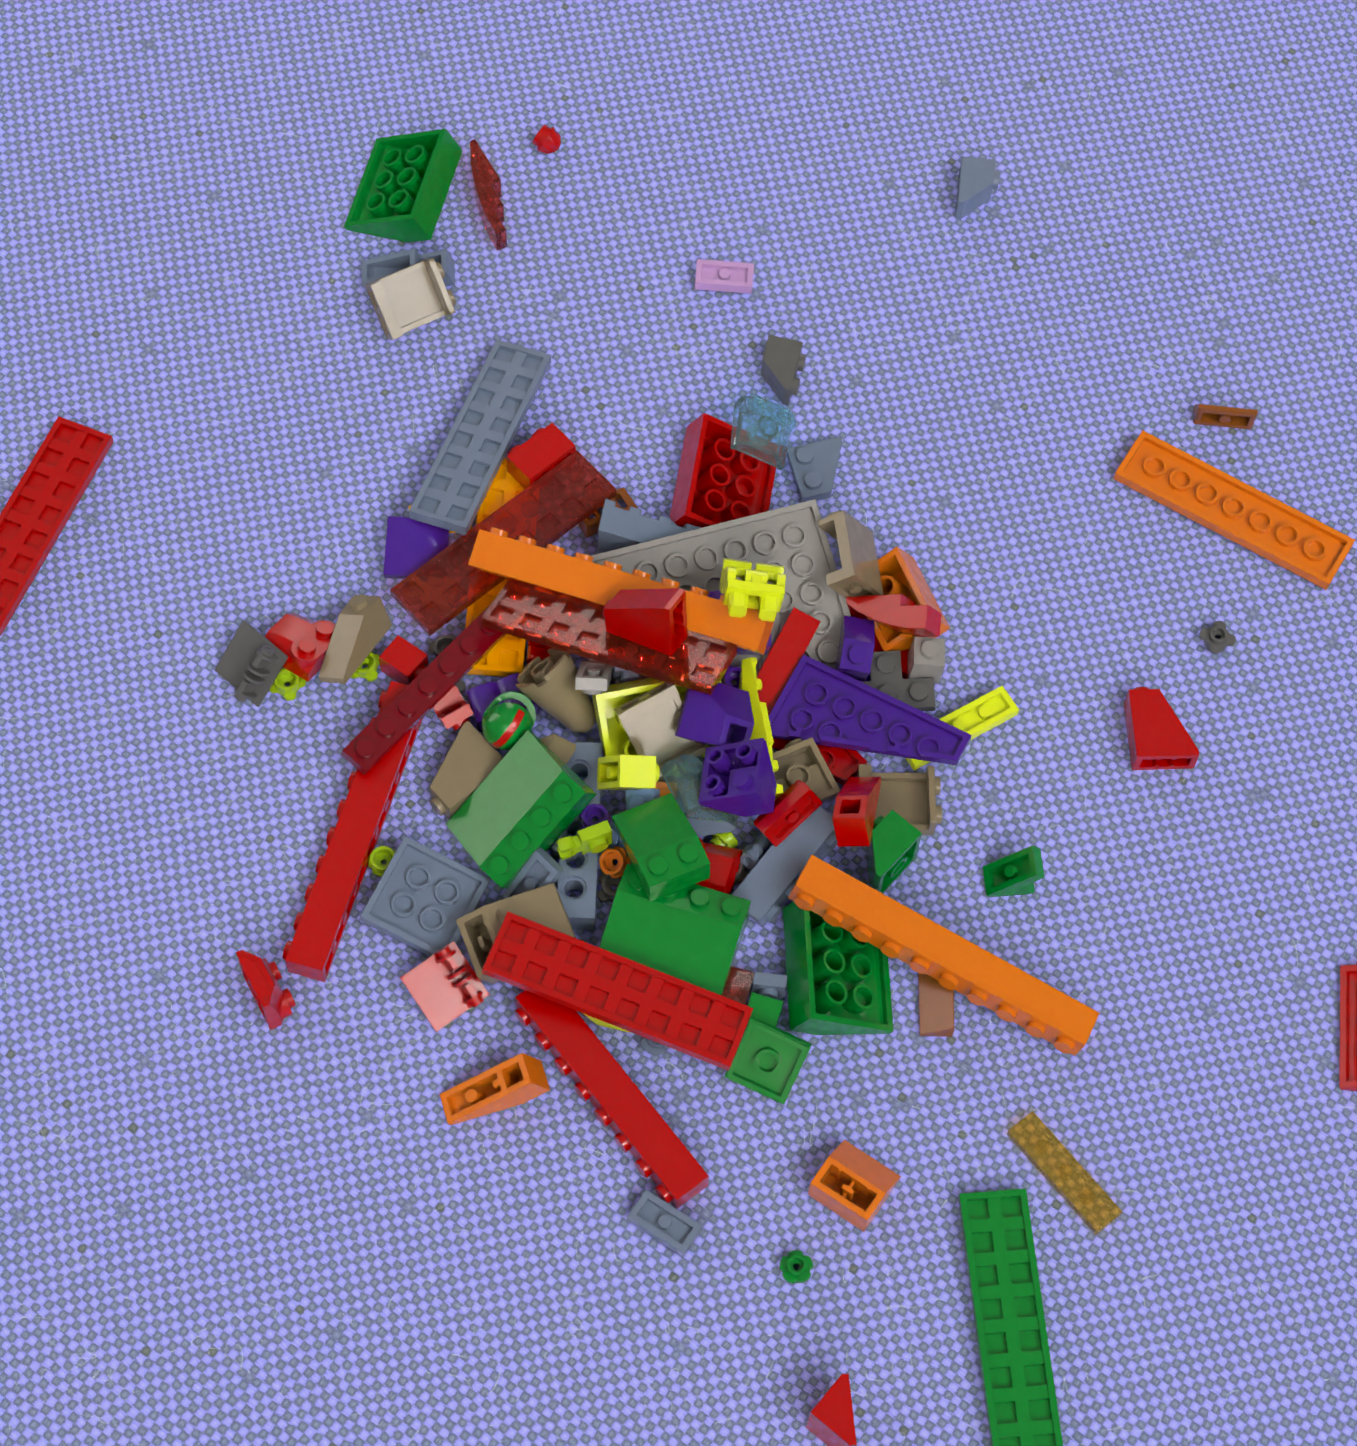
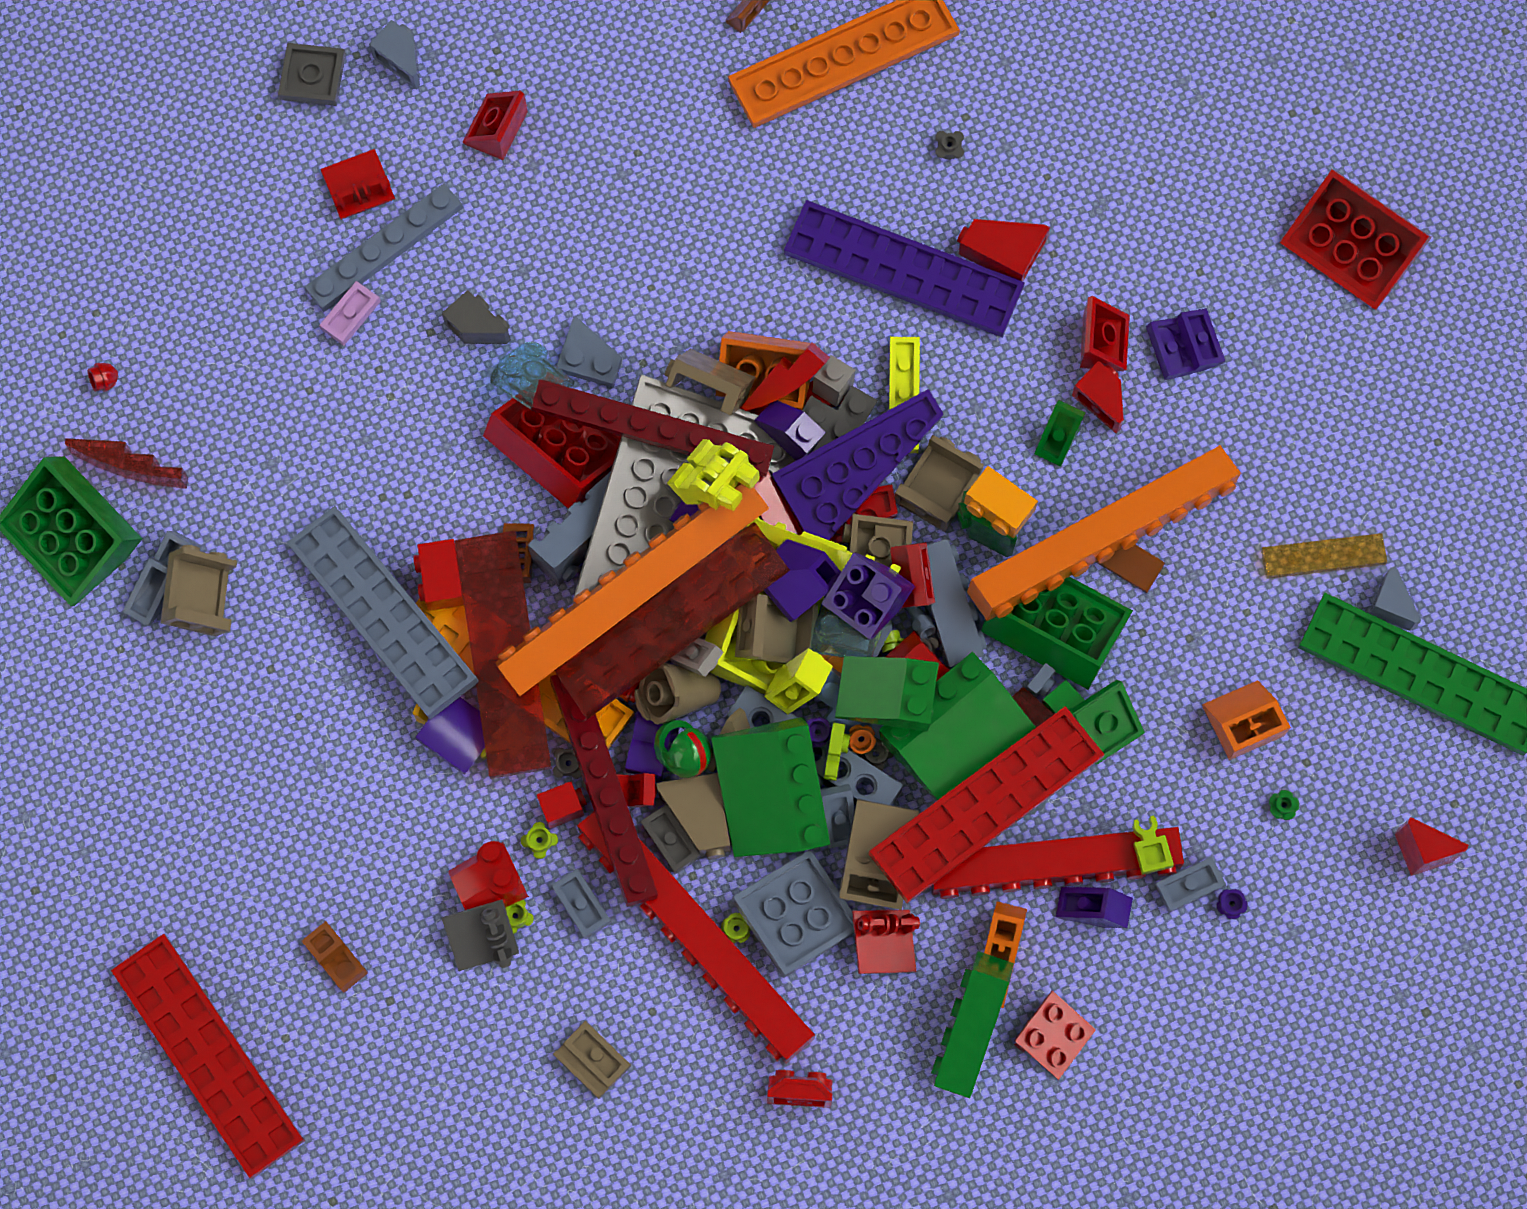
camera: 55 degrees left, 10 degrees up
dark tan slope [318,594,392,684] -> none
red slope [603,588,688,656] -> none
red slope [832,776,882,847] -> none
none -> dark grey plate [278,43,346,106]
none -> dark orange slope [301,921,368,993]
none -> sand blue plate [305,183,463,312]
none -> red hinge [320,149,395,220]
none -> red slope [463,90,528,160]
none -> dark red plate [531,379,775,477]
none -> sand blue plate [551,868,612,939]
none -> dark tan plate [553,1021,631,1099]
none -> dark grey plate [640,805,701,874]
none -> dark purple plate [784,200,1025,338]
none -> green wedge [931,951,1014,1098]
none -> light orange brick [964,466,1038,538]
none -> hinge [1014,991,1096,1080]
none -> dark purple slope [1056,887,1133,929]
none -> red slope [1072,361,1124,434]
none -> red slope [1080,296,1130,371]
none -> lime plate [1132,815,1174,875]
none -> dark purple slope [1146,308,1225,380]
none -> dark purple plate [1216,889,1248,919]
none -> sand blue slope [1369,566,1421,631]

